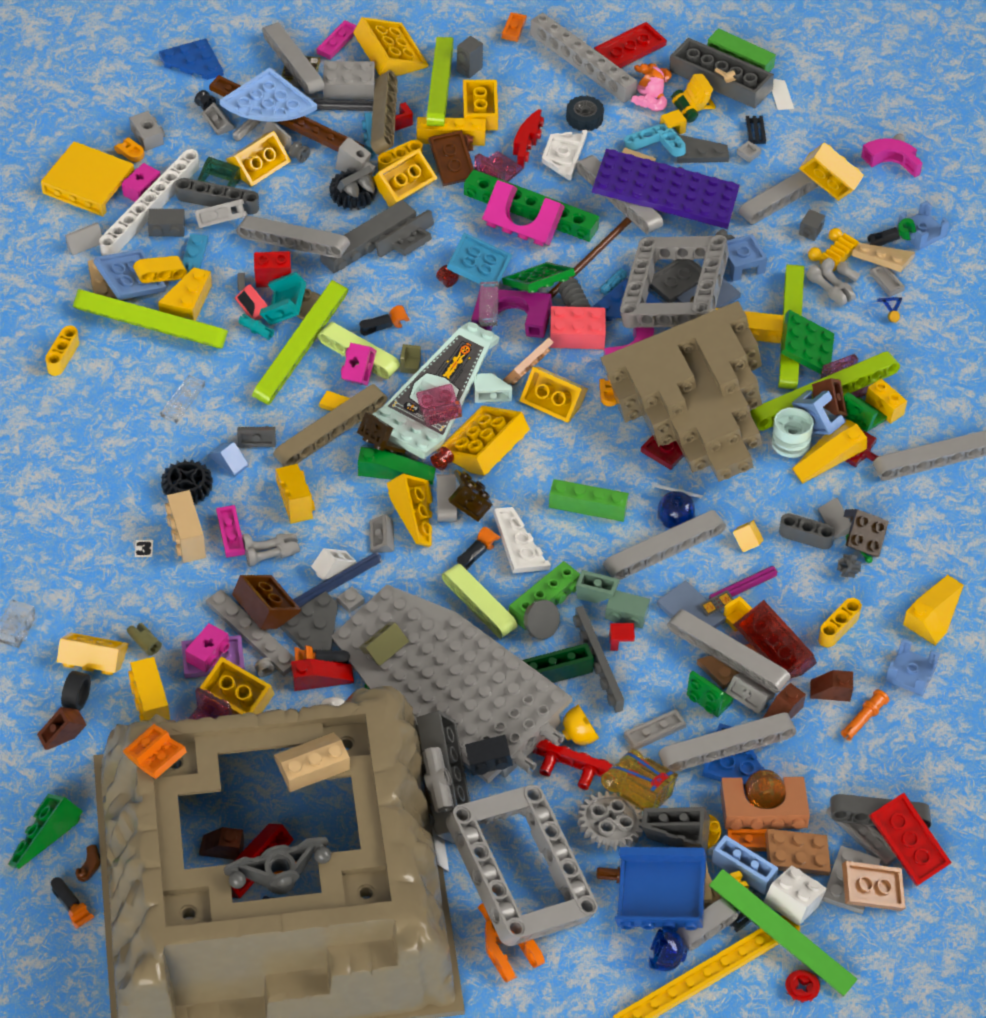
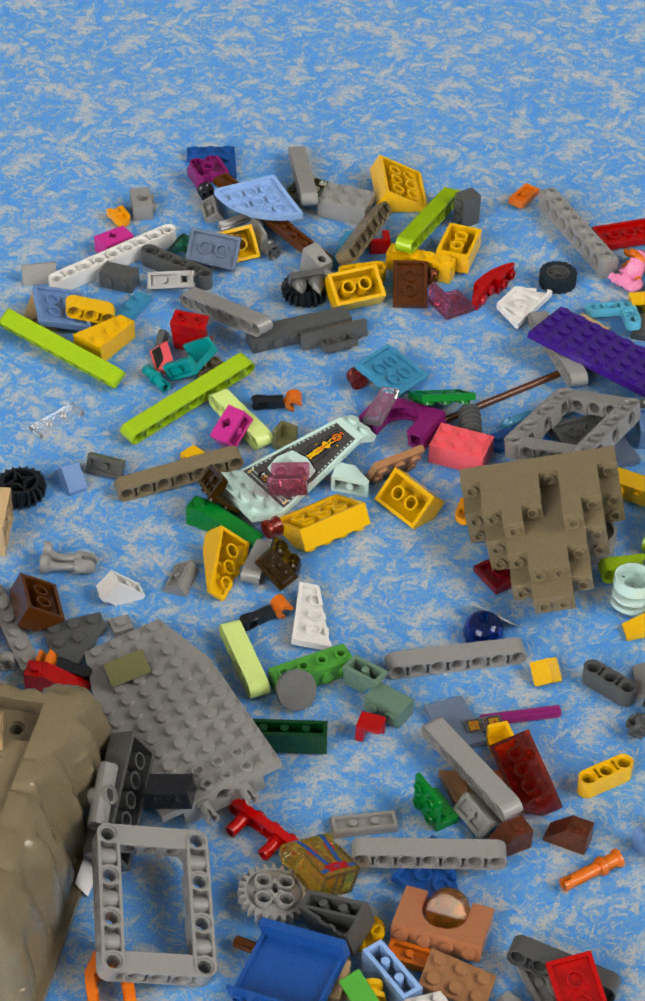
camera: 20 degrees right, 10 degrees down
yellow panel [41,141,135,216] -> none
dark pink plate [216,505,245,558] -> none
yellow wedge [275,464,315,524] -> none
dark blue axle [293,552,382,608] -> none
black axle [313,99,373,111] -> none
dark pink plate [317,20,357,60] -> none
green brick [464,169,600,242] -> none
dark pink arch [482,180,565,247] -> none
bright green brick [549,479,629,522] -> none
yellow cylinder [562,704,599,746] -> none
dark grey plate [573,606,624,713] -> none
none -> sand blue tile [185,227,242,272]
none -> magenta slope [187,155,229,190]

